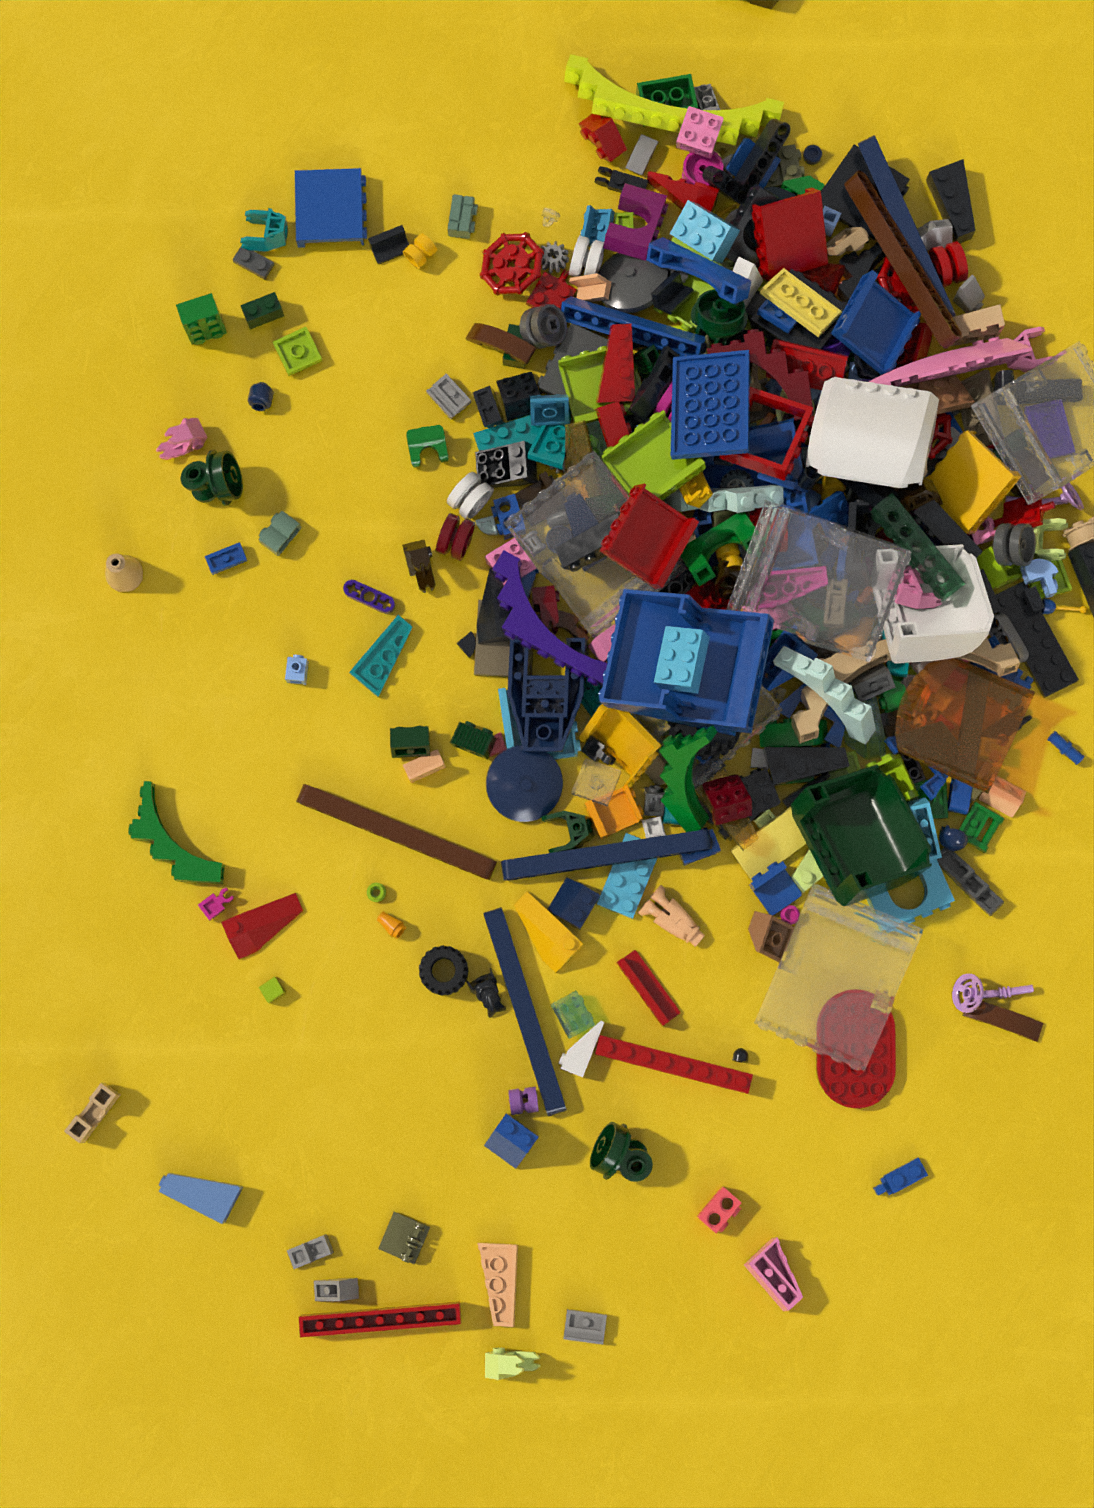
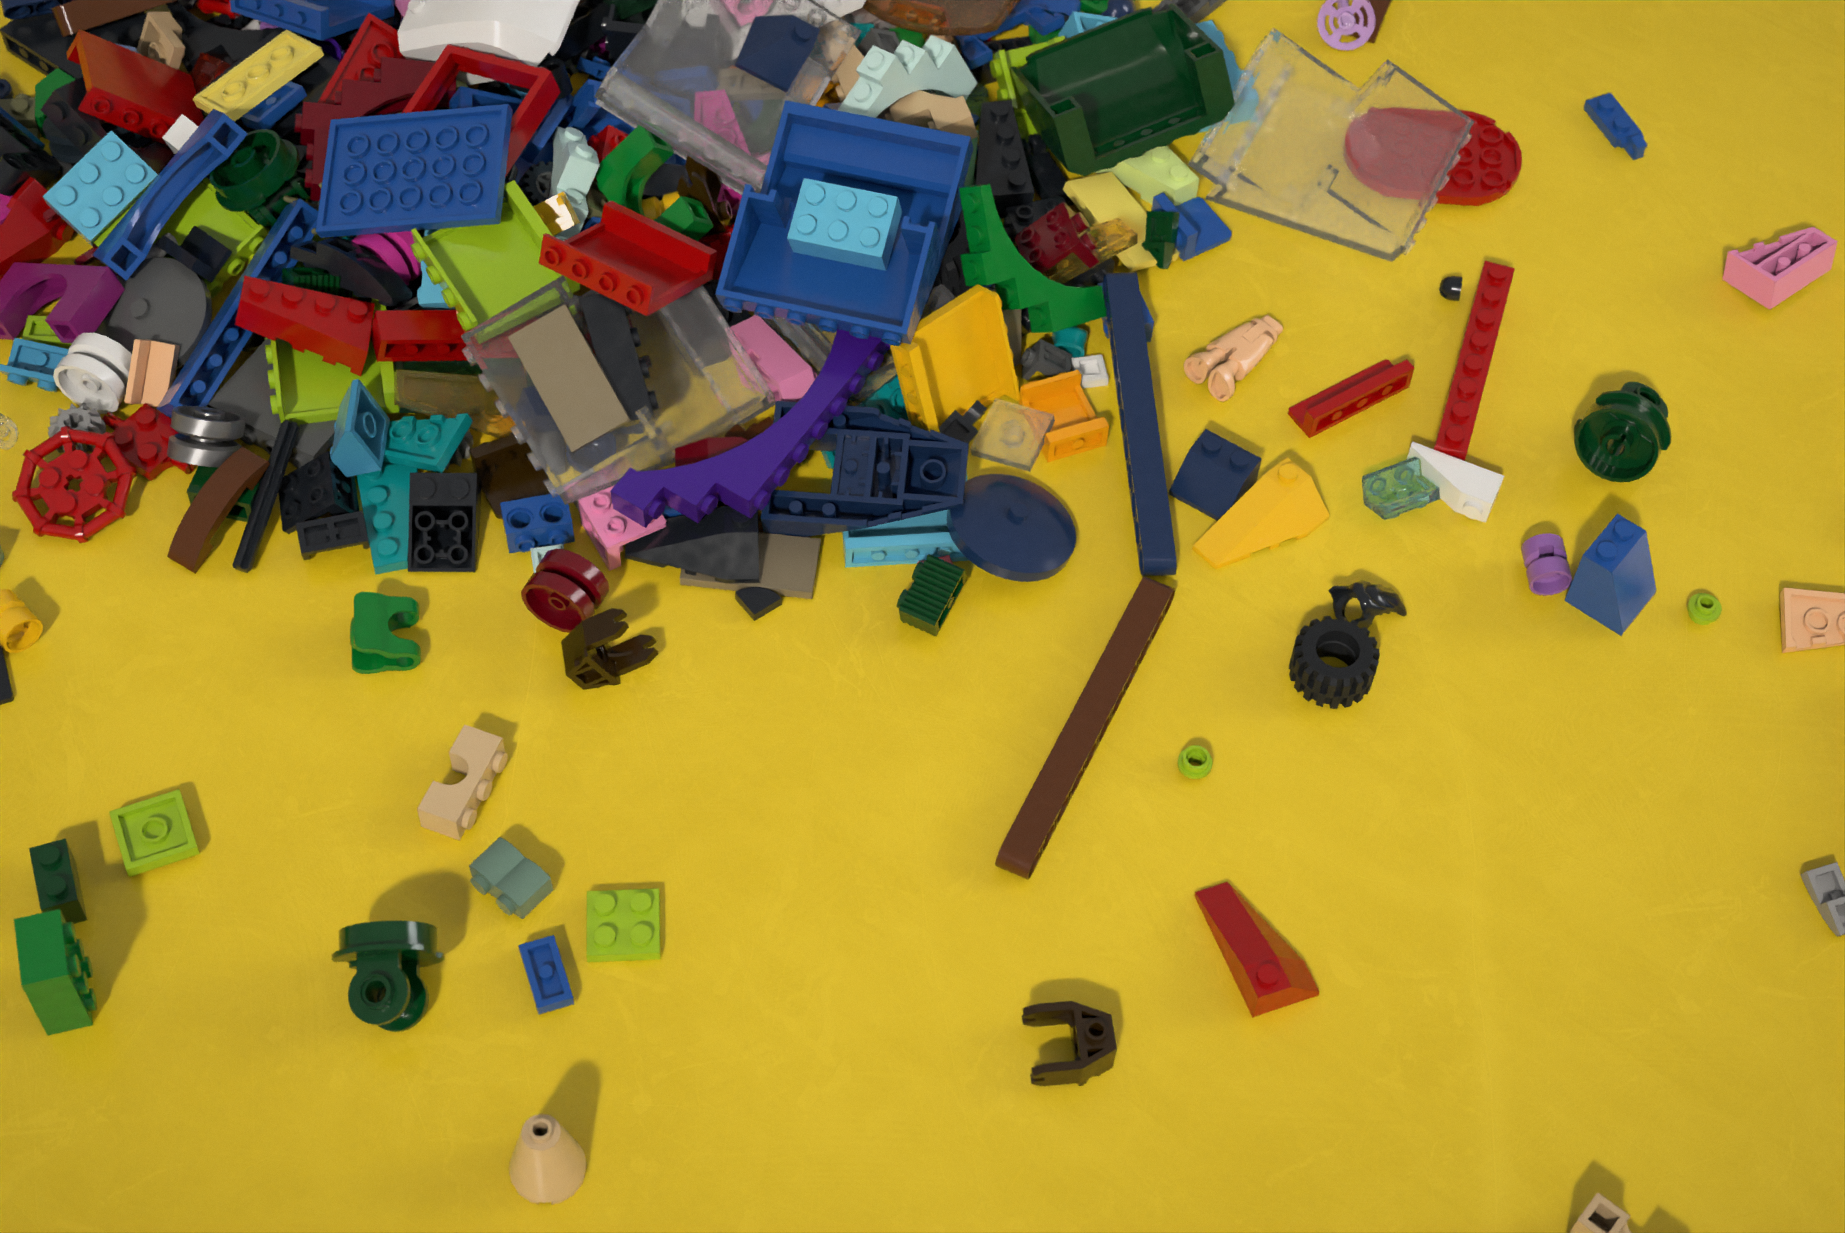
camera: 90 degrees left, 25 degrees down
green arch [128,781,225,884] -> none
bright pink piece [156,418,207,460] -> none
medium blue slope [159,1173,243,1224] -> none
dark pink plate [198,888,234,921] -> none
dark blue head [248,382,274,411] -> none
lime slope [259,976,286,1004] -> none
light blue brick [285,655,309,685] -> none
dark purple beam [343,580,395,614] -> none
teal wing [349,615,412,697] -> none
light orange cone [377,911,406,939] -> none
olive hinge [378,1212,430,1265] -> none
dark green brick [390,725,430,758] -> none
light nougat panel [403,749,446,783] -> none
light grey plate [426,374,471,419] -> none
white wheel [447,472,494,520] -> none
dark blue beam [483,907,567,1117] -> none
dark green piece [542,811,595,853] -> none
medium azure plate [597,833,657,919] -> none
coral brick [697,1186,741,1233] -> none
medium nougat slope [748,911,795,963] -> none
dark pink plate [780,905,800,925] -> none
none -> black axle [233,420,300,573]
none -> tan arch [417,724,508,840]
none -> dark tan tile [508,304,631,453]
none -> lime plate [586,888,660,962]
none -> dark blue slope [734,15,820,94]
none -> dark brown piece [1022,1001,1117,1086]
none -> dark green slope [1141,211,1180,269]
none -> lime plate [1687,593,1722,625]

